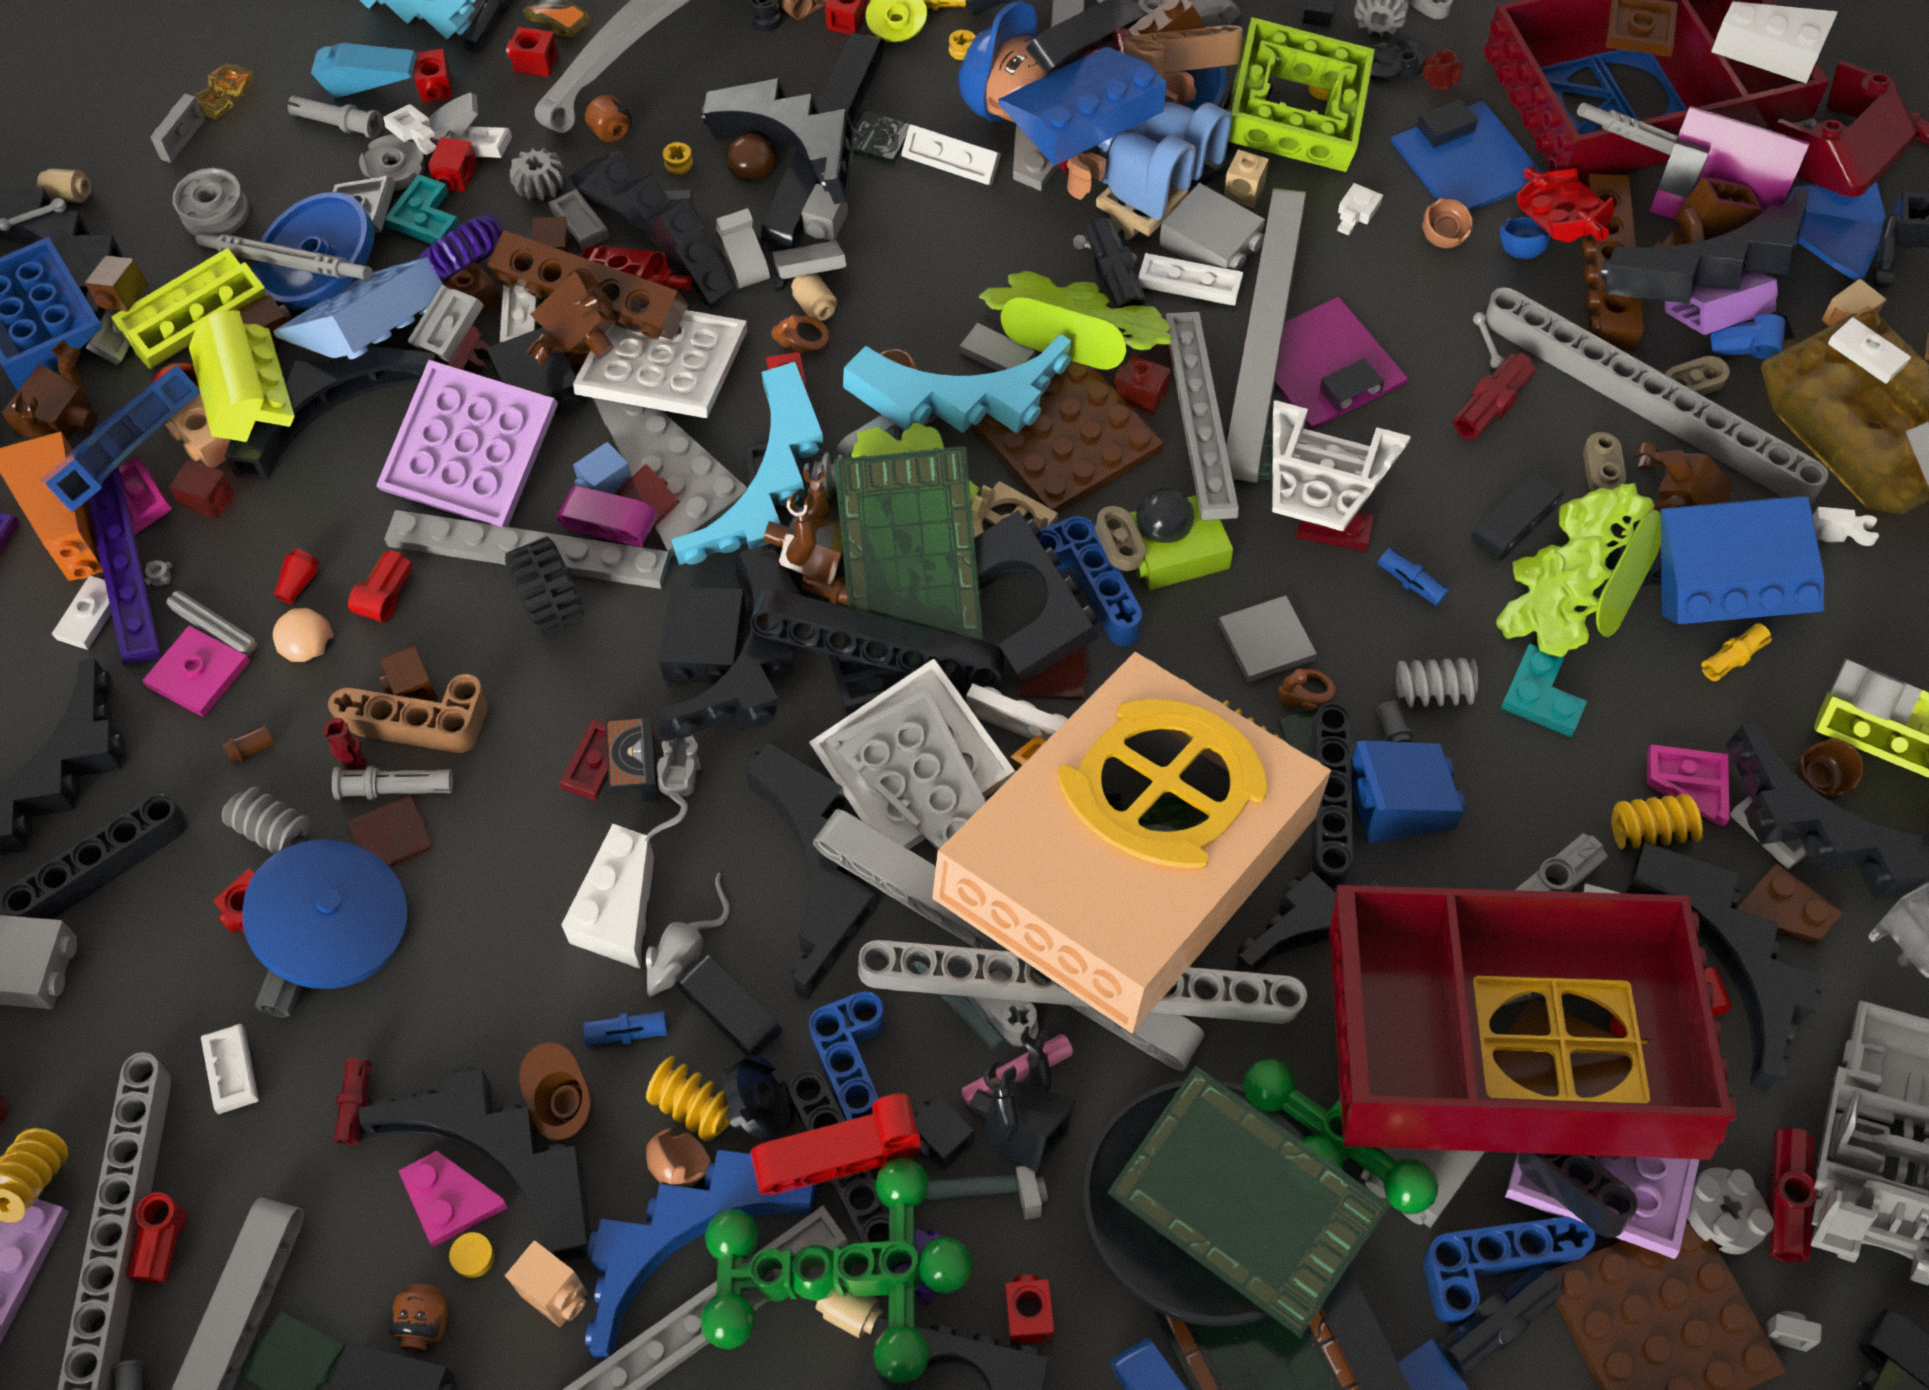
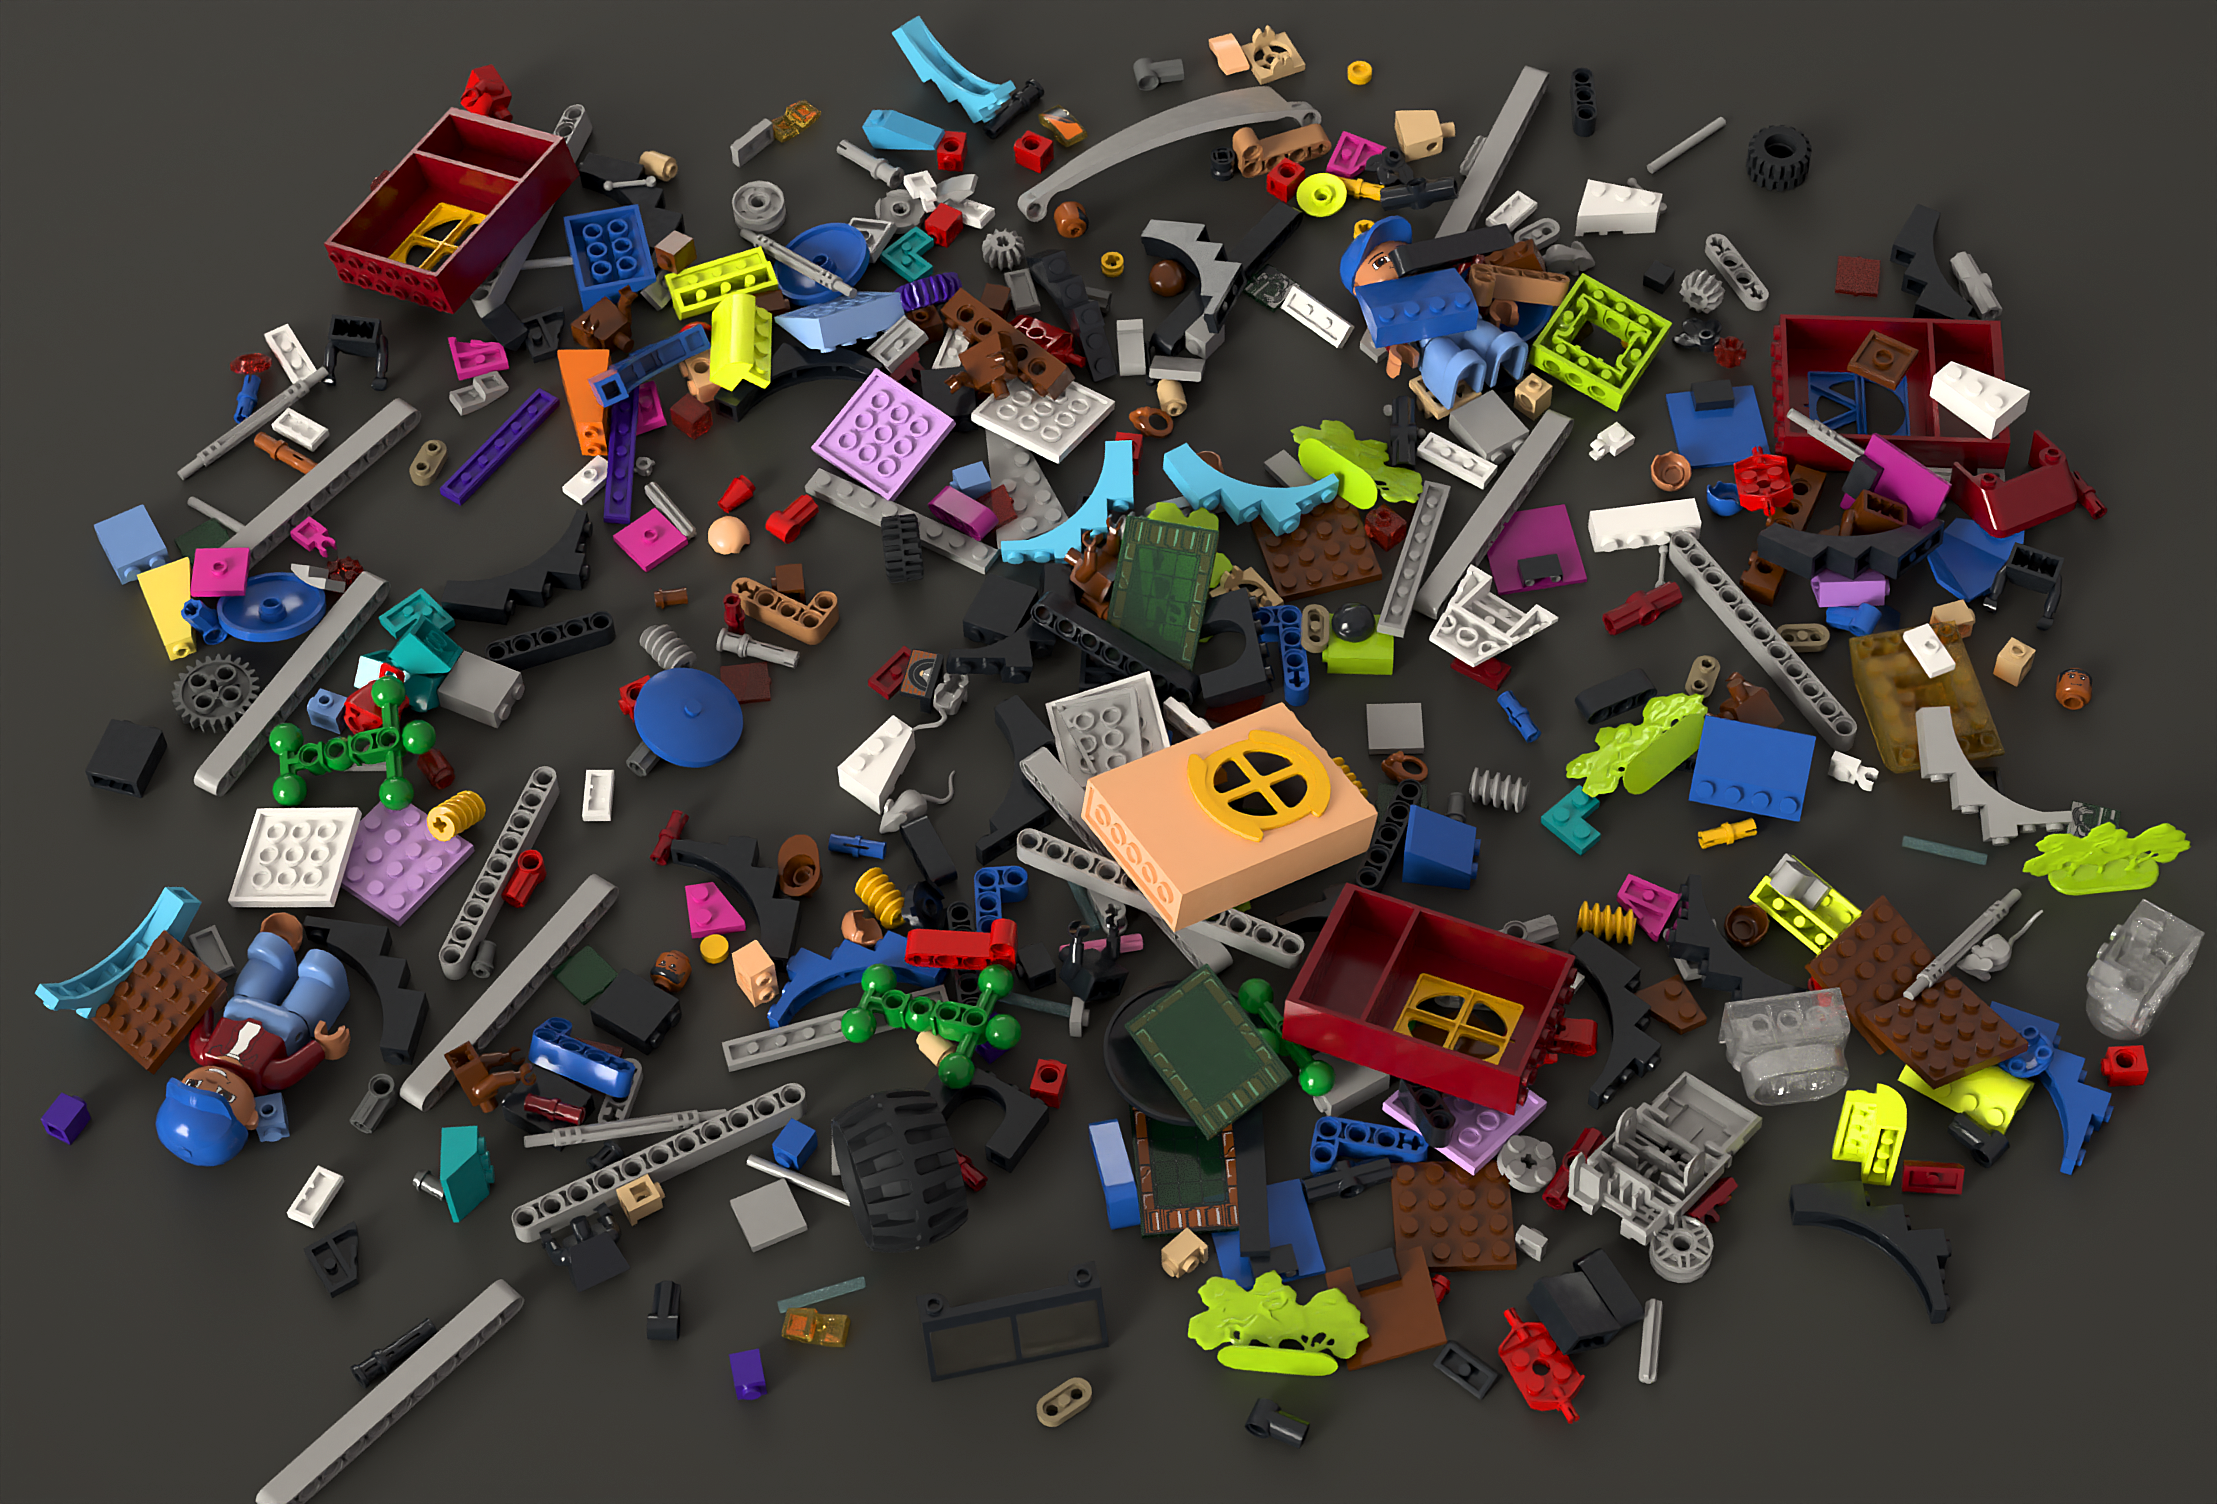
camera: 20 degrees right, 5 degrees down
none -> white brick [1588,498,1702,552]

